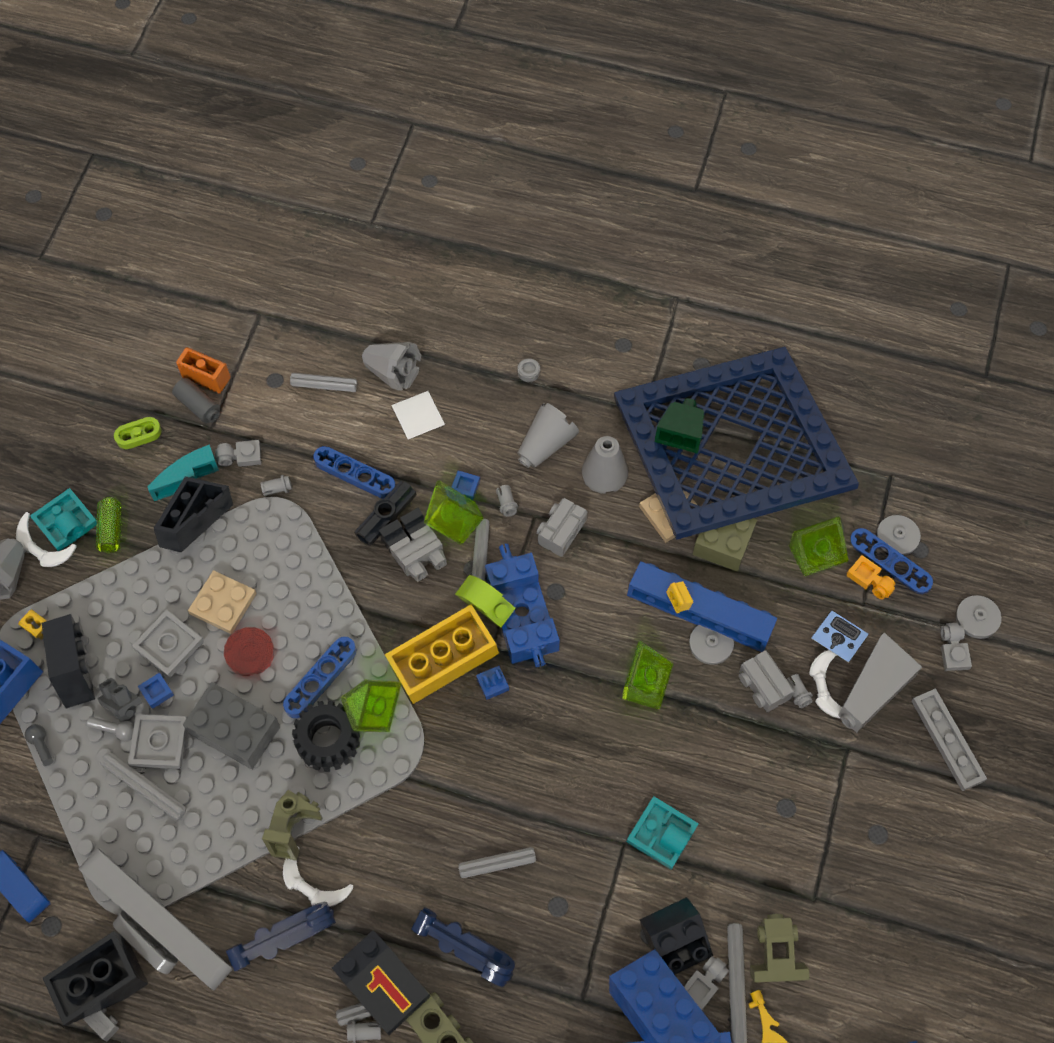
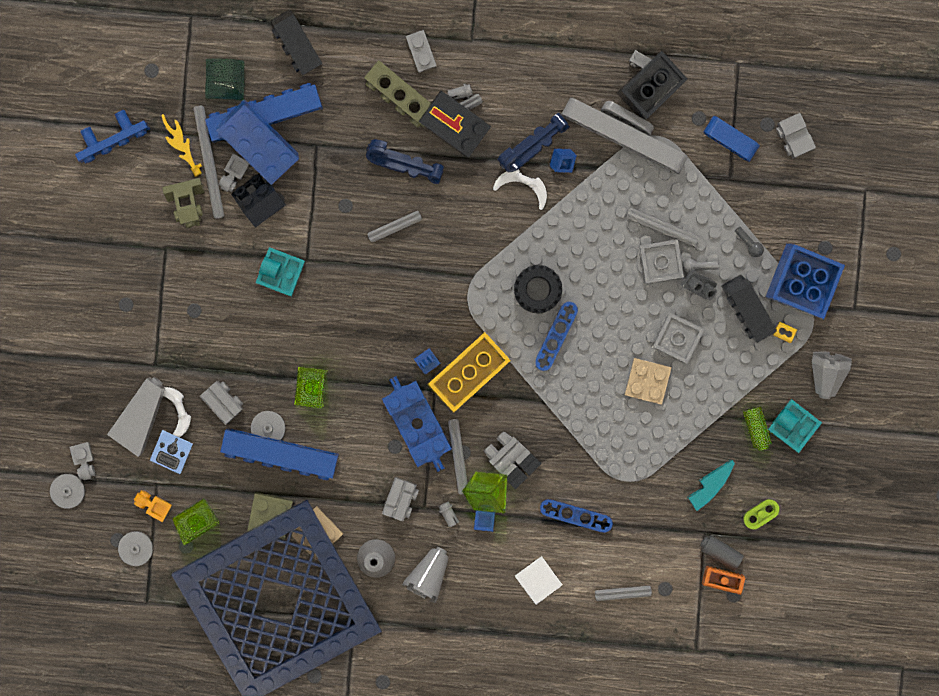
camera: 165 degrees right, 25 degrees up
white piece [16,512,77,567] -> none
blue plate [138,672,174,709] -> none
black wedge [153,476,233,552] -> none
dark grey brick [183,682,280,770] -> none
light grey plate [215,440,262,467] -> none
clear red tile [224,627,274,676] -> none
light grey pin [260,475,292,497] -> none
olive tile [262,790,323,861] -> none
clear neon green slope [340,679,402,732] -> none
black piece [354,481,417,546] -> none
light grey cone [362,342,421,391] -> none
lime brick [455,575,516,628] -> none
light grey tile [518,358,540,382] -> none
dark green torso [654,398,704,454] -> none
yellow piece [666,581,693,613] -> none
light grey pin [787,674,813,708] -> none
blue beam [850,528,933,594] -> none
light grey plate [911,689,987,791] -> none
none -> blue slope [550,149,577,173]

